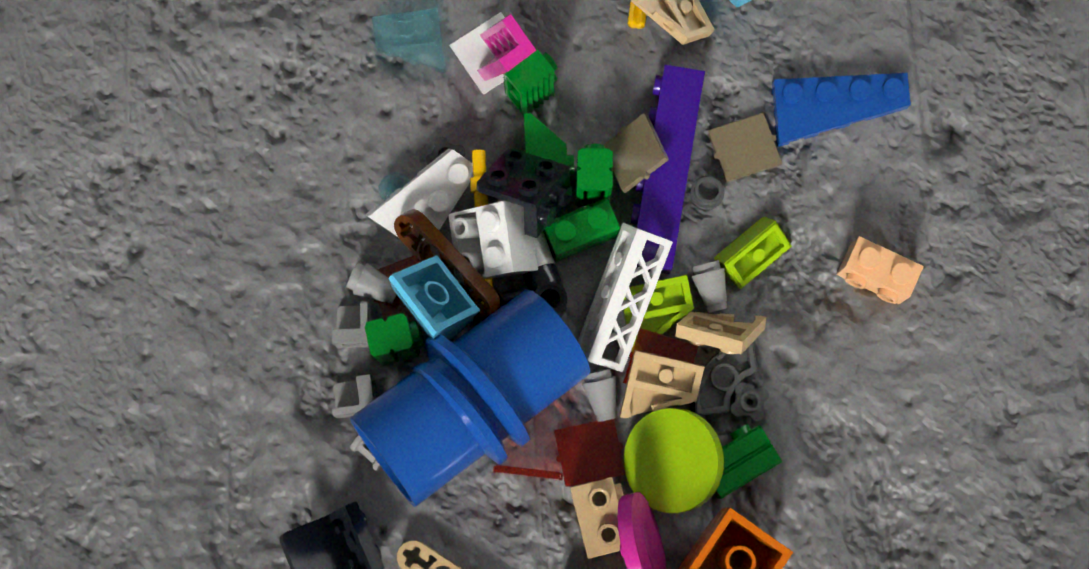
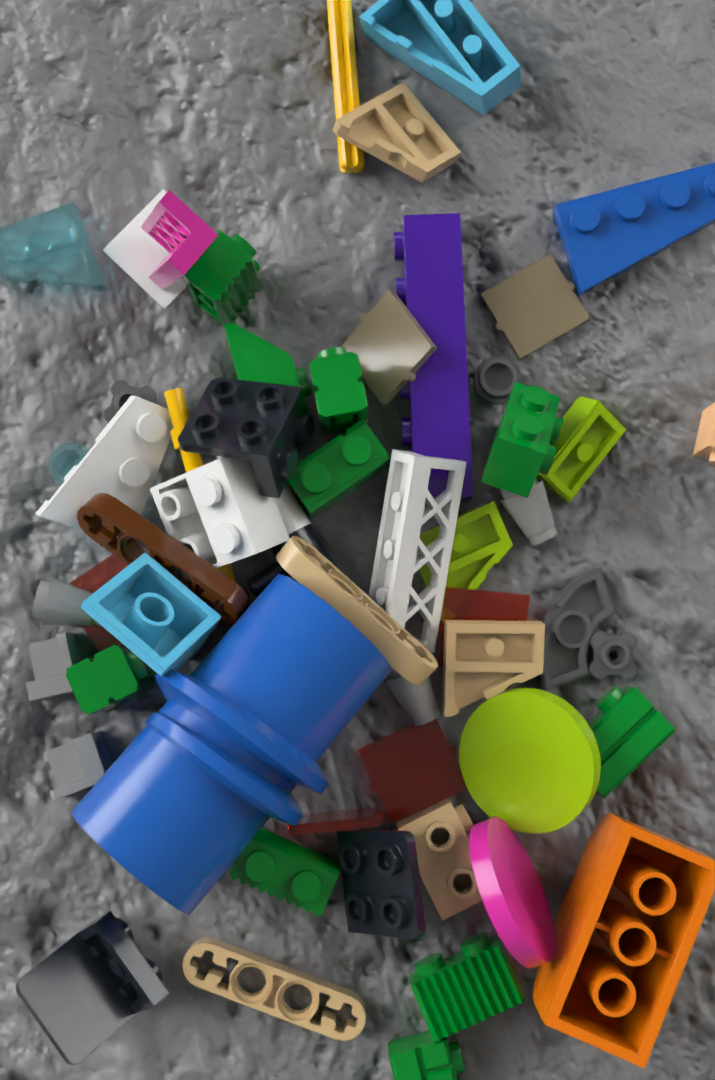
camera: 10 degrees left, 5 degrees up
tan wing [675,312,766,354] -> none
none -> green brick [230,828,341,917]
none -> tan beam [276,536,438,686]
none -> black bracket [337,821,426,939]
none -> green brick [481,382,564,498]

